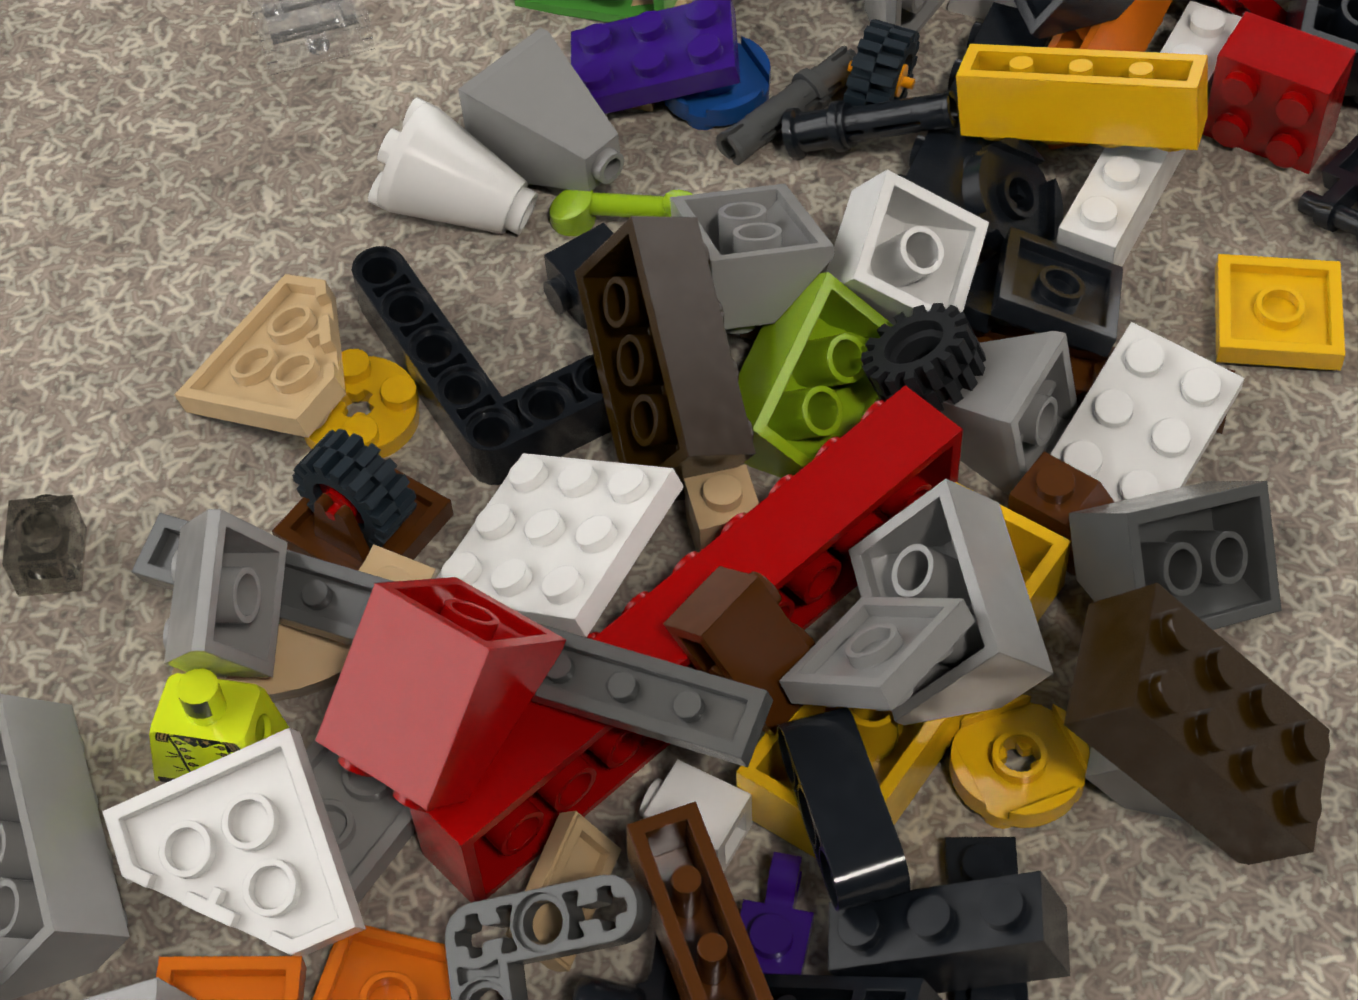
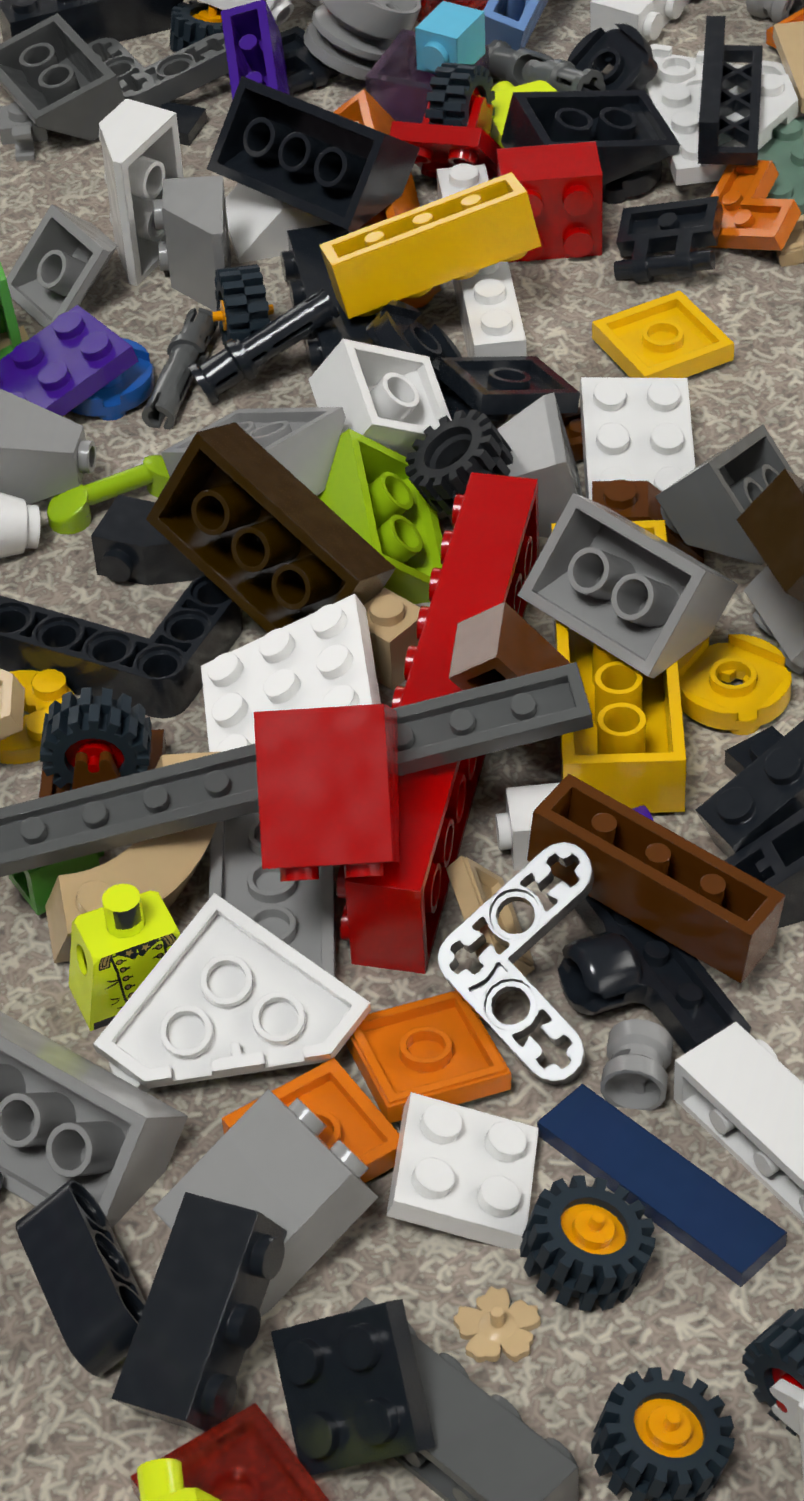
camera: 35 degrees left, 10 degrees down
light grey slope [163,509,288,677] -> none
black beam [777,707,911,912] -> none
light grey plate [779,597,975,711] -> none

